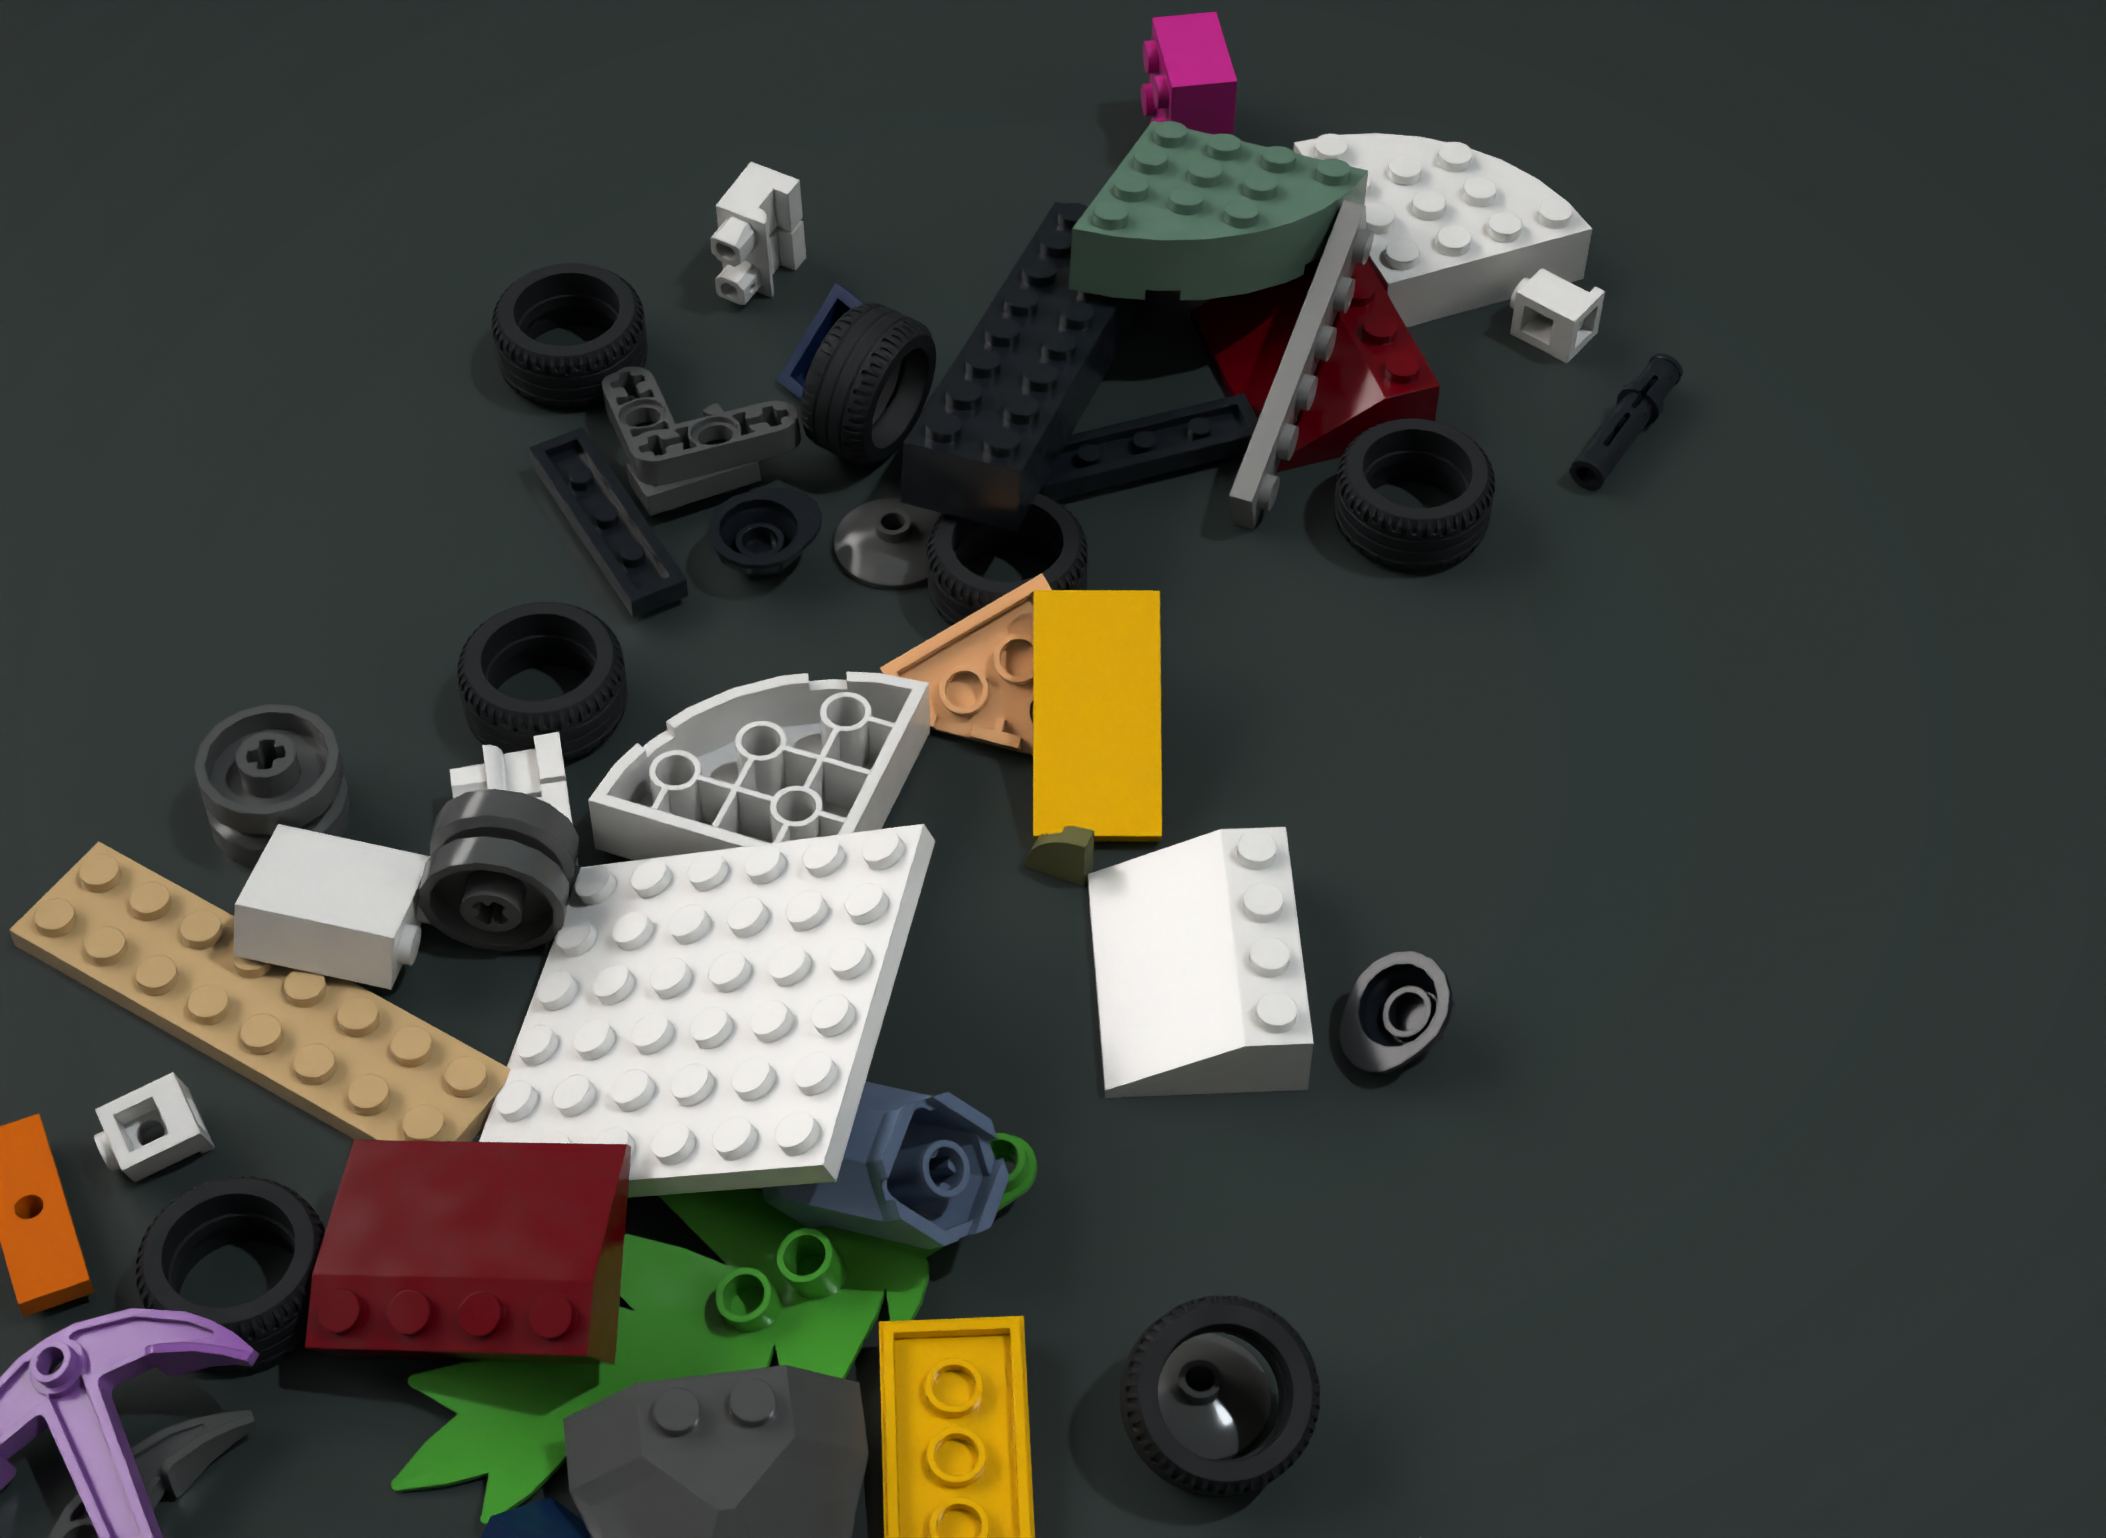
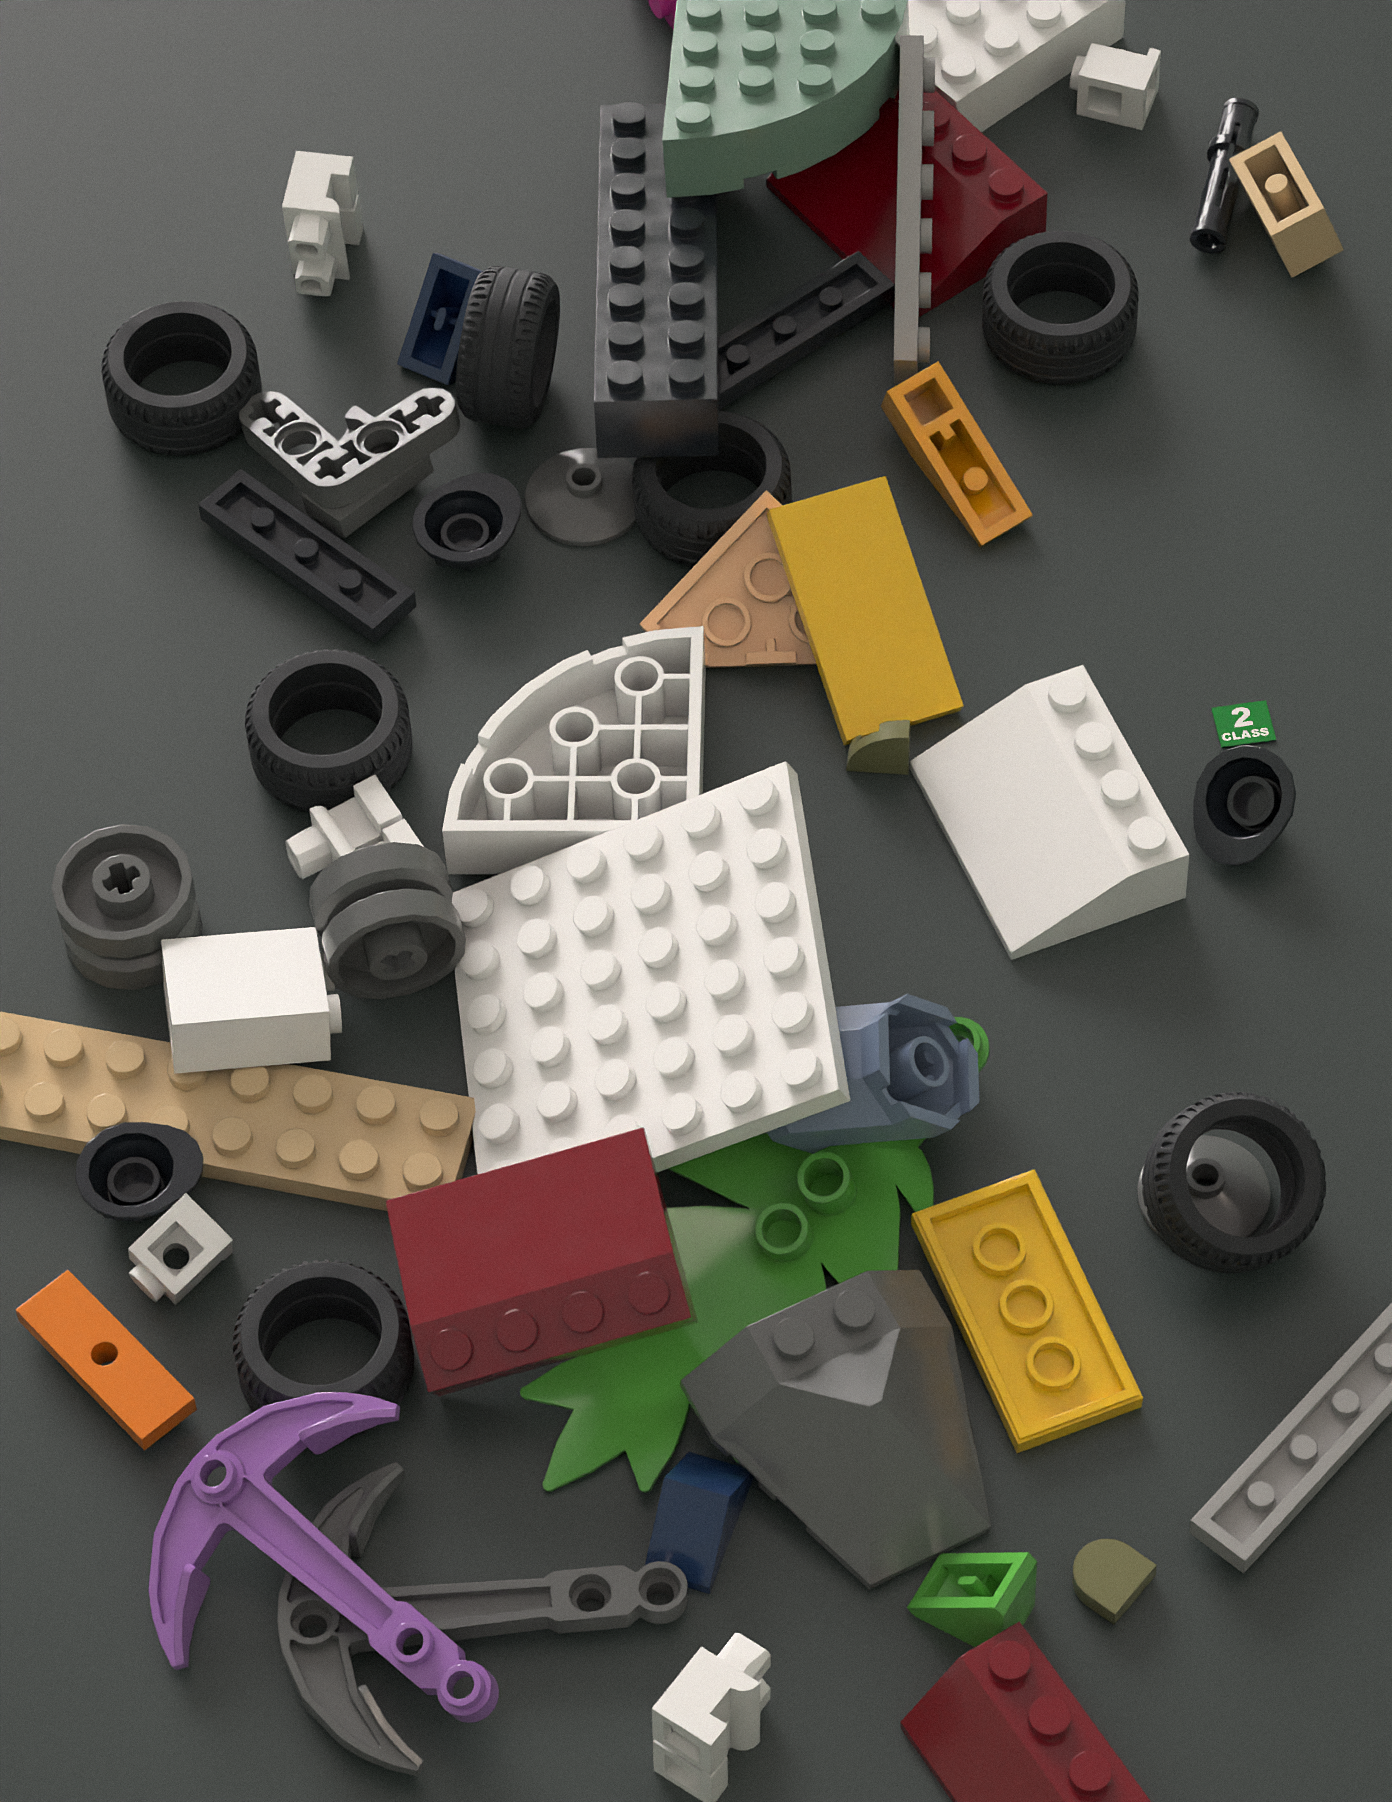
camera: 15 degrees left, 5 degrees up
none -> black piece [75,1122,204,1224]
none -> light orange slope [881,361,1033,547]
none -> green sticker [1211,700,1276,748]
none -> tan brick [1229,131,1344,278]

